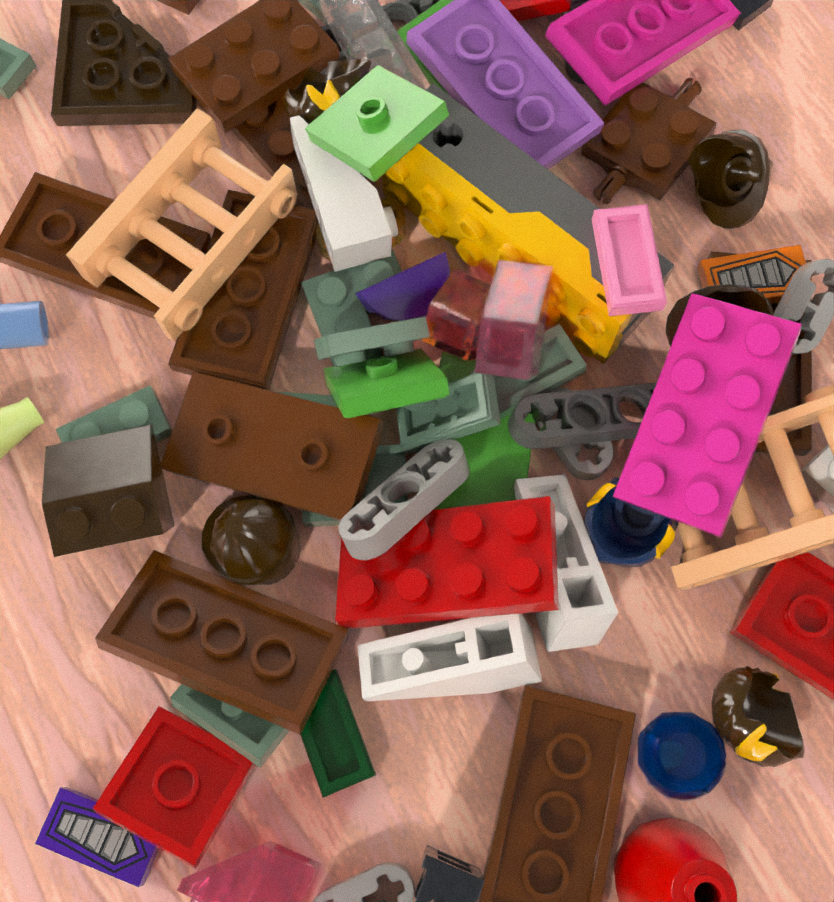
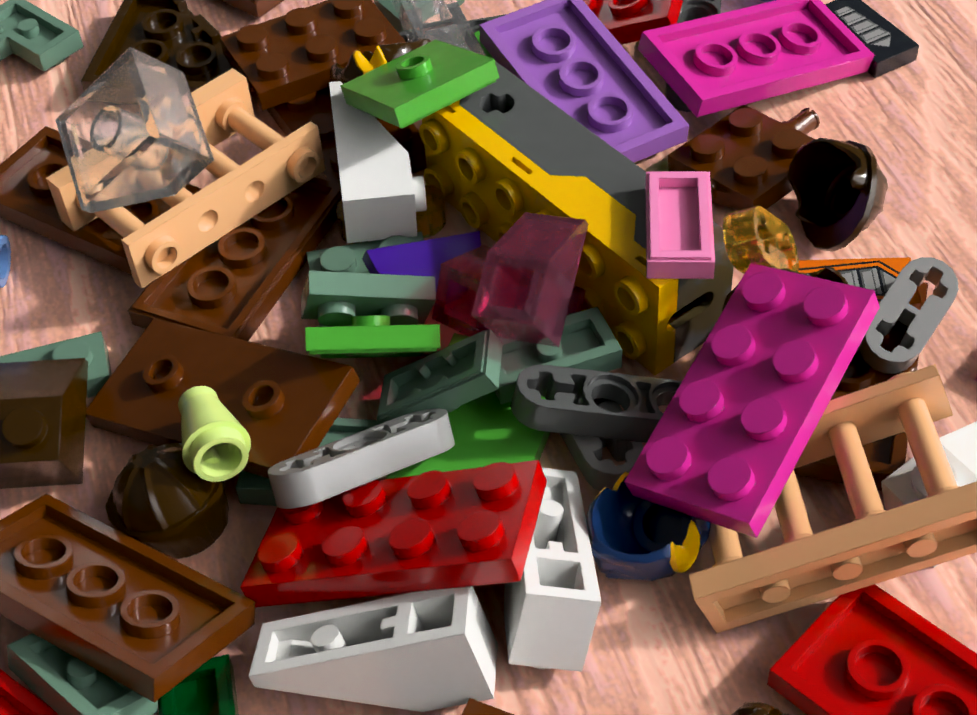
camera: 10 degrees right, 25 degrees down
none -> clear slope [55,47,214,213]
none -> yellowish green cone [178,386,251,482]
none -> clear yellow beam [722,206,799,274]

